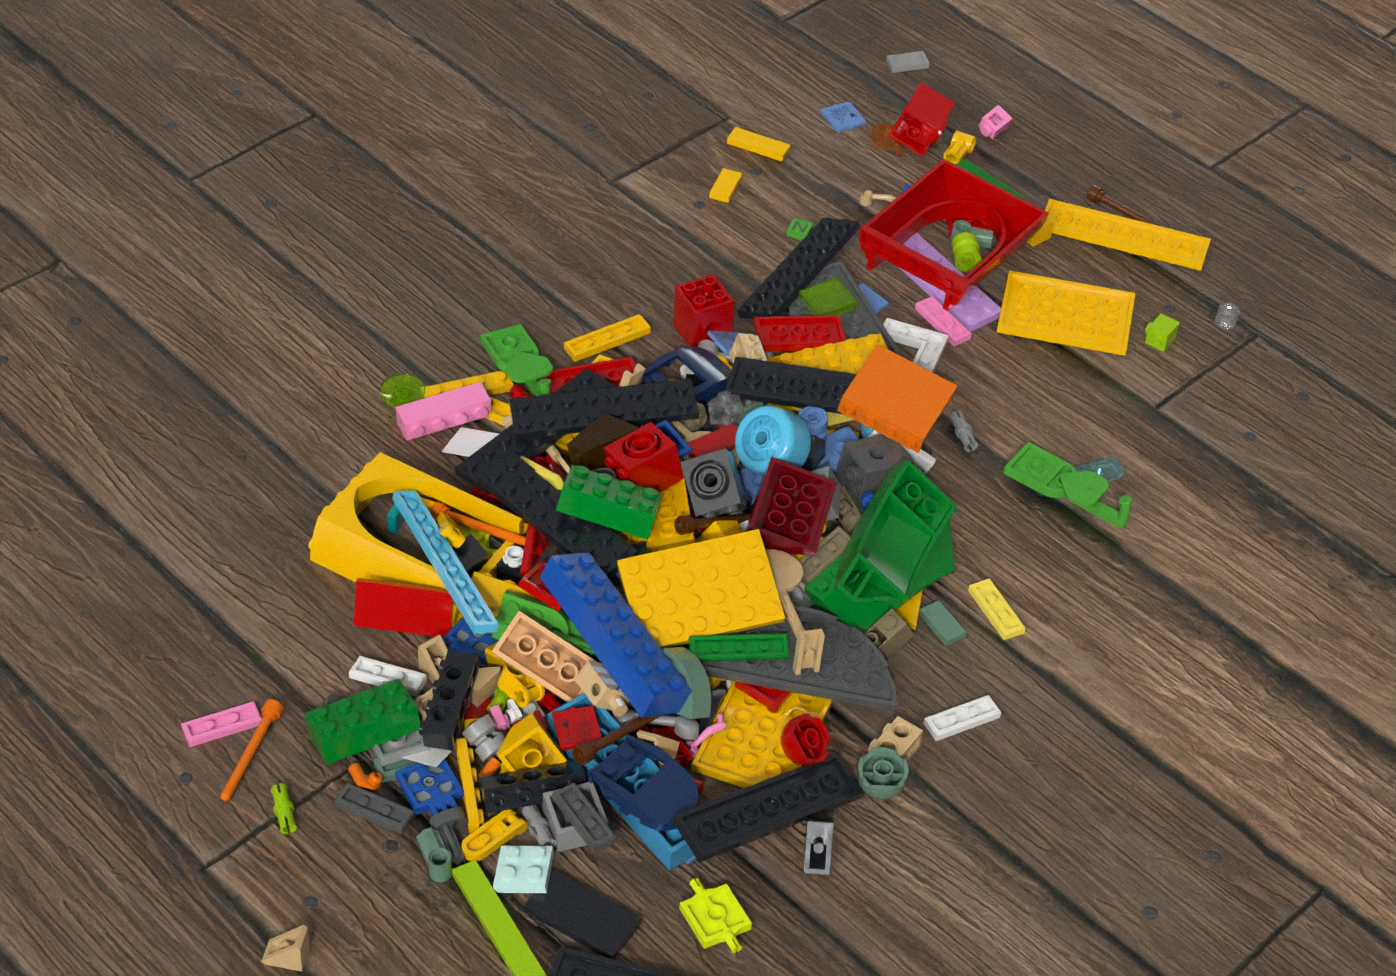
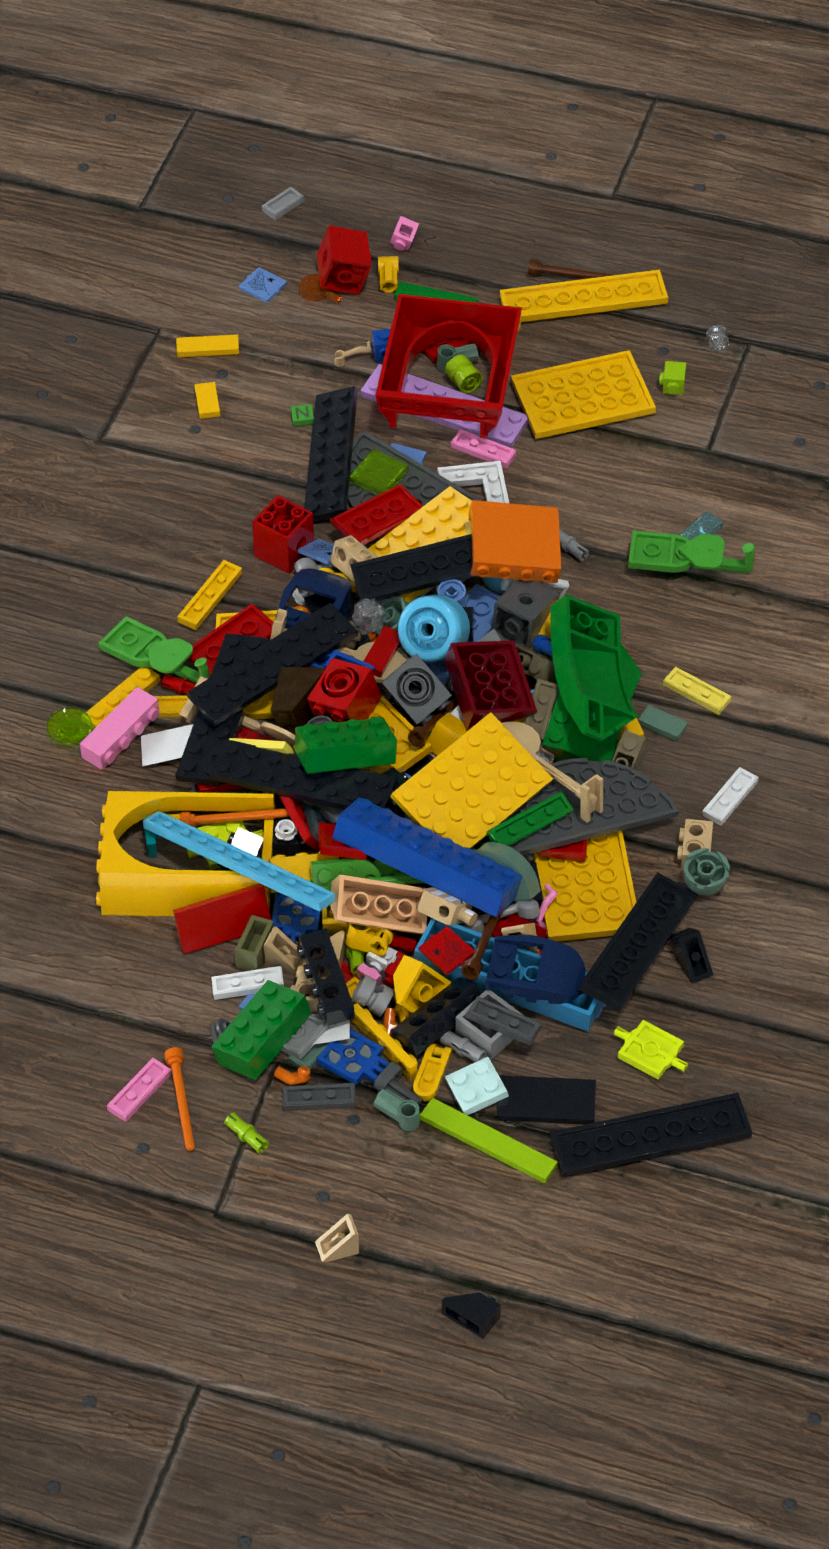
camera: 25 degrees left, 5 degrees up
yellow plate [436,511,466,549] -> none
red cylinder [780,713,830,766] -> none
none -> olive piece [235,915,274,971]

